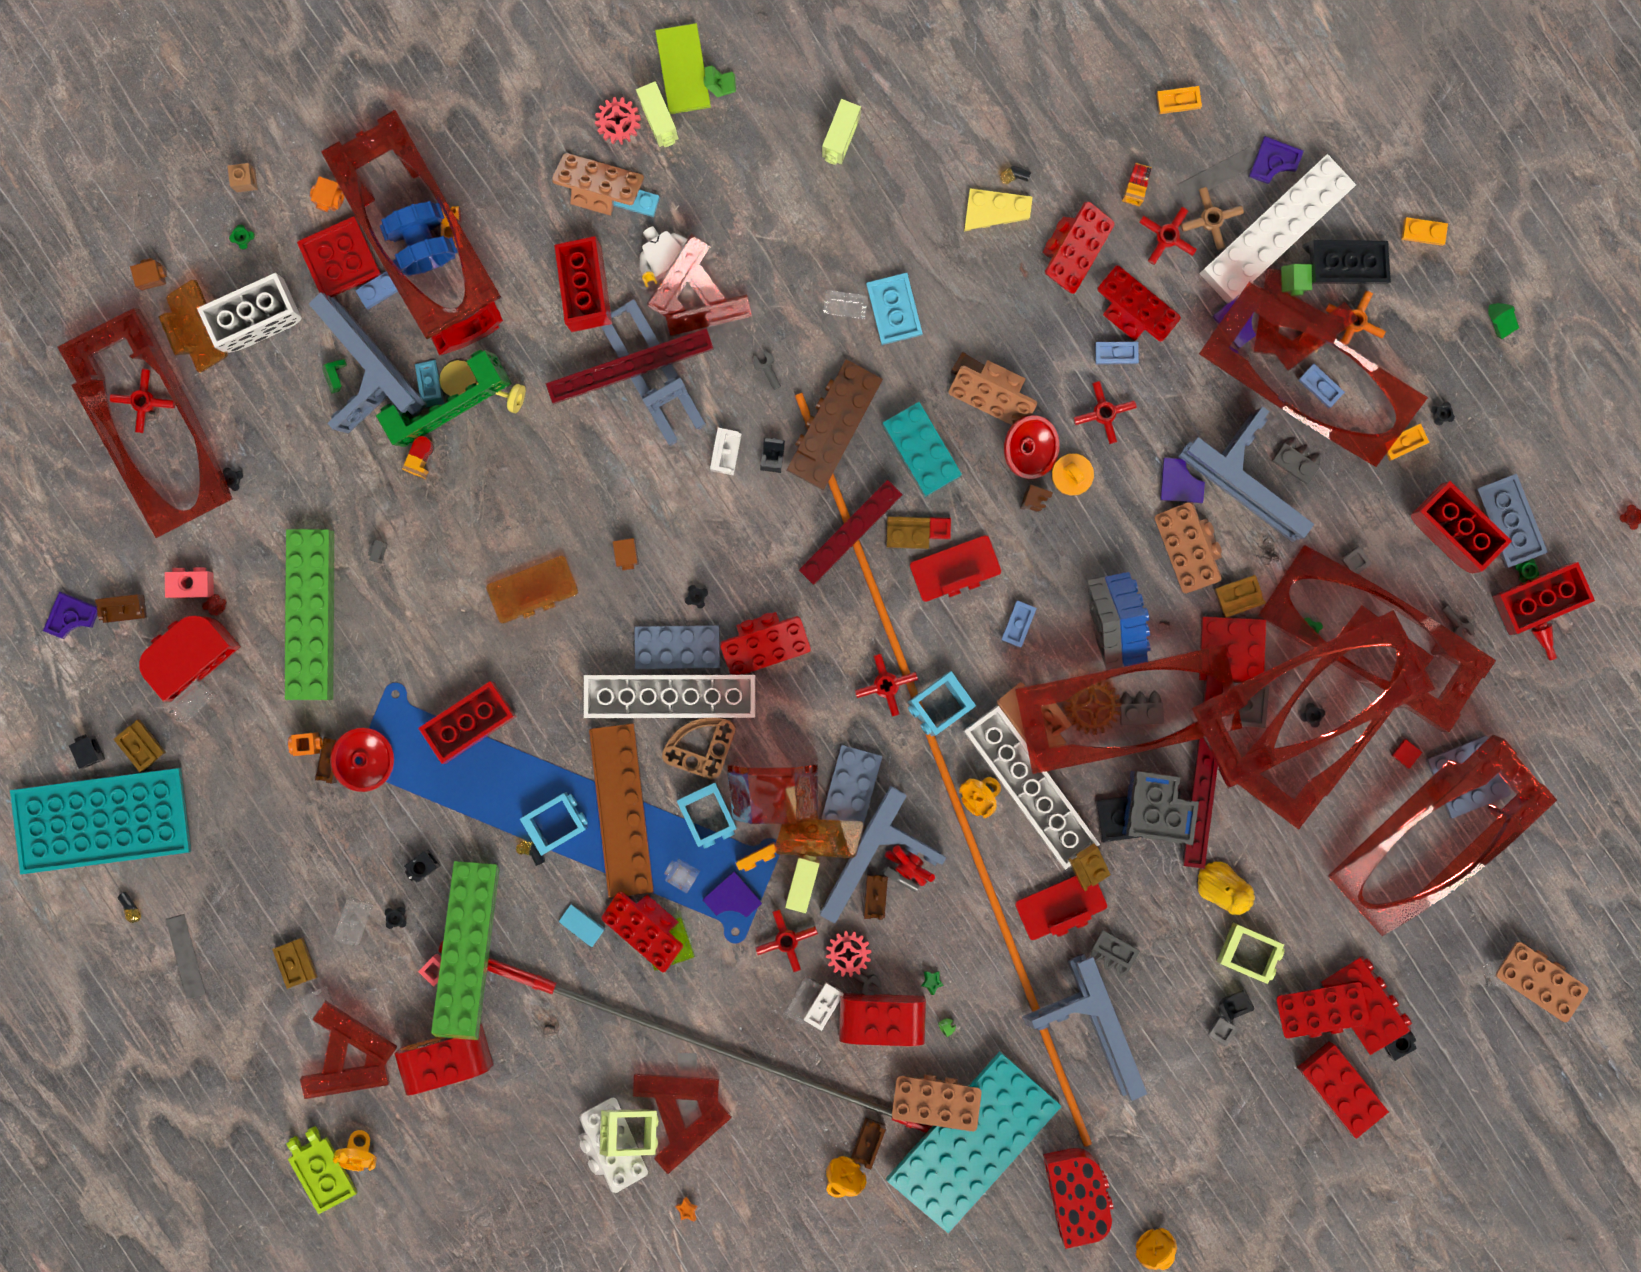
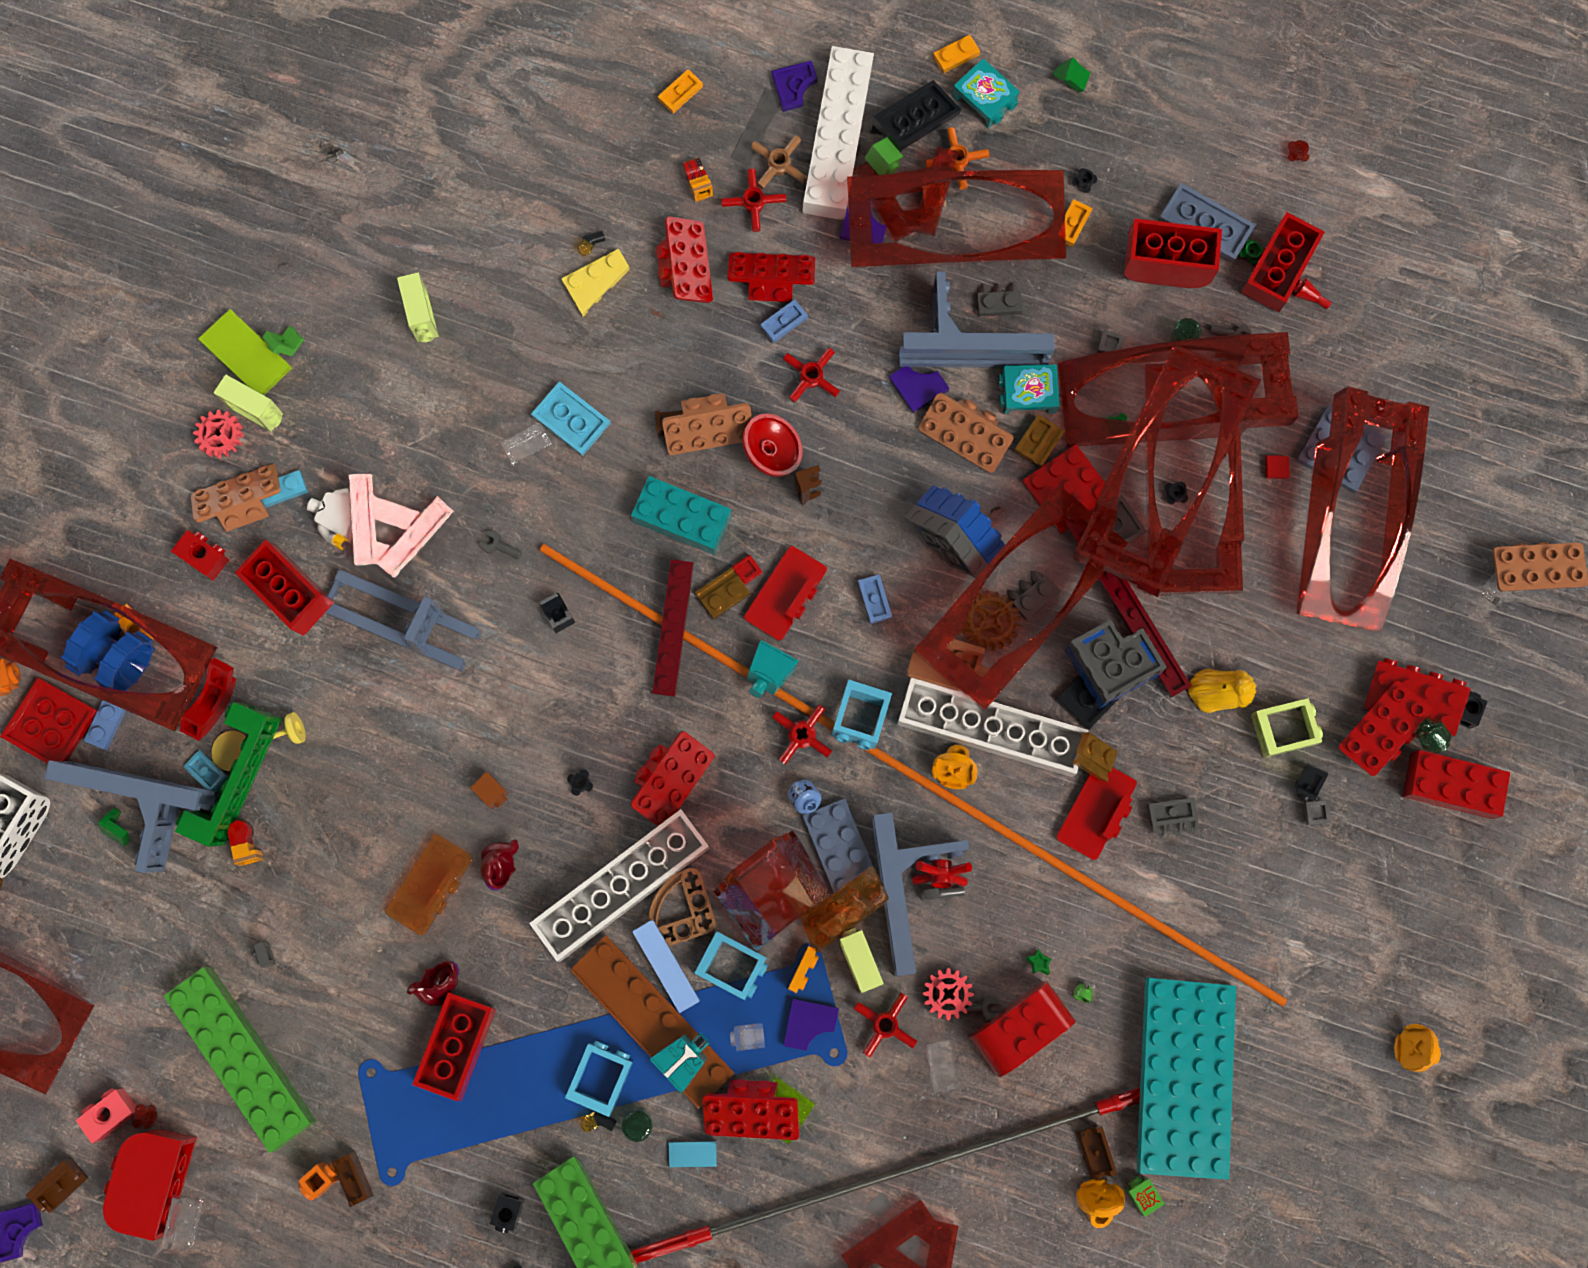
camera: 35 degrees left, 10 degrees down
black plate [219,467,243,491] -> none
red dish [330,728,394,792] -> none
dark red plate [545,328,714,405] -> none
sand blue plate [635,625,720,669] -> none
white hinge [710,428,742,476] -> none
reddish brown plate [786,359,883,490] -> none
white hinge [803,982,844,1031] -> none
reddish brown hinge [864,874,888,920] -> none
nougat bracket [892,1074,982,1132] -> none
sand blue piece [1022,954,1147,1101] -> none
red brick [1043,1148,1114,1249] -> none
light orange tile [1052,454,1094,496] -> none
medium blue plate [1298,364,1345,409] -> none
none -> red brick [171,530,229,581]
none -> dark red hair [407,961,459,1006]
none -> dark red hair [480,839,519,891]
none -> clear green head [622,1109,654,1142]
none -> light blue tile [632,919,700,1013]
none -> teal torso [650,1033,710,1093]
none -> teal torso [746,640,799,698]
none -> medium blue head [788,780,822,814]
none -> panel [952,58,1020,129]
none -> panel [998,364,1060,414]
none -> bright green brick [1125,1175,1165,1217]
none -> clear green head [1171,318,1202,350]
none -> clear green head [1416,718,1452,753]

